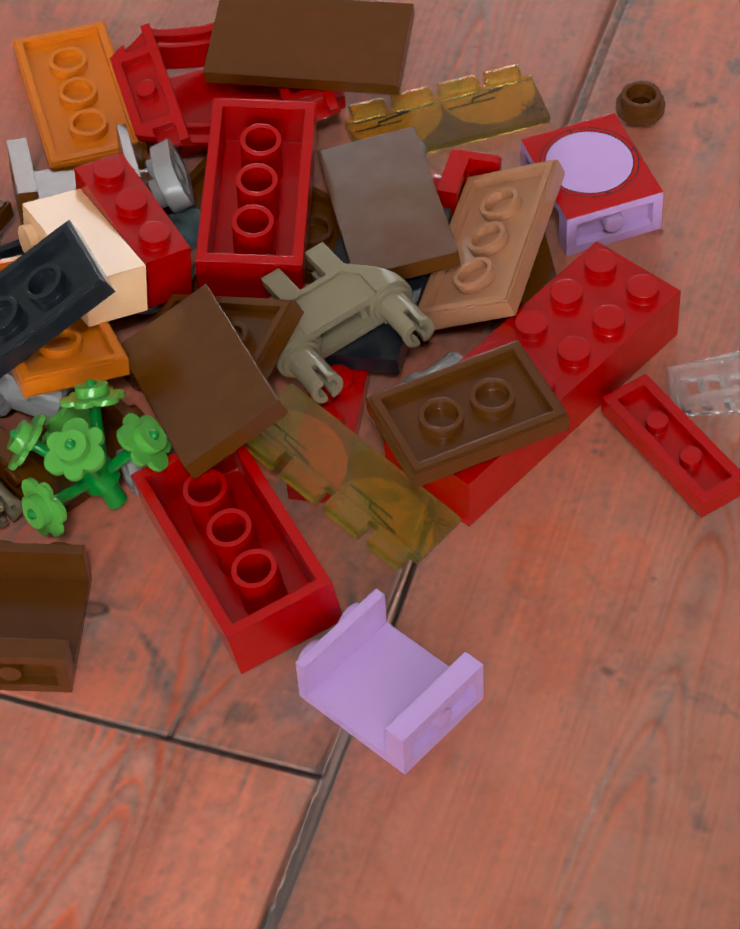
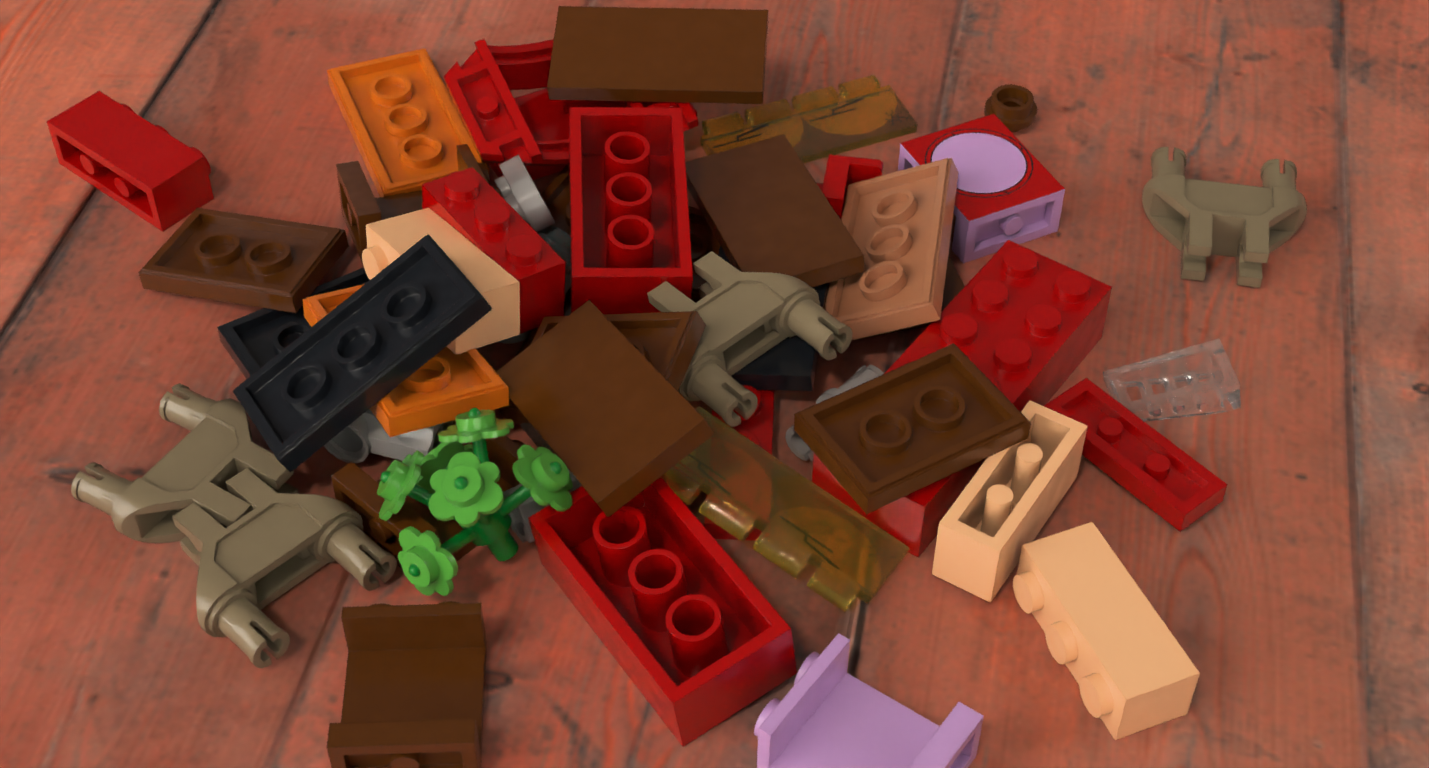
camera: 10 degrees left, 5 degrees down
none -> light nougat brick [932,400,1088,603]
none -> light nougat brick [1013,522,1200,740]

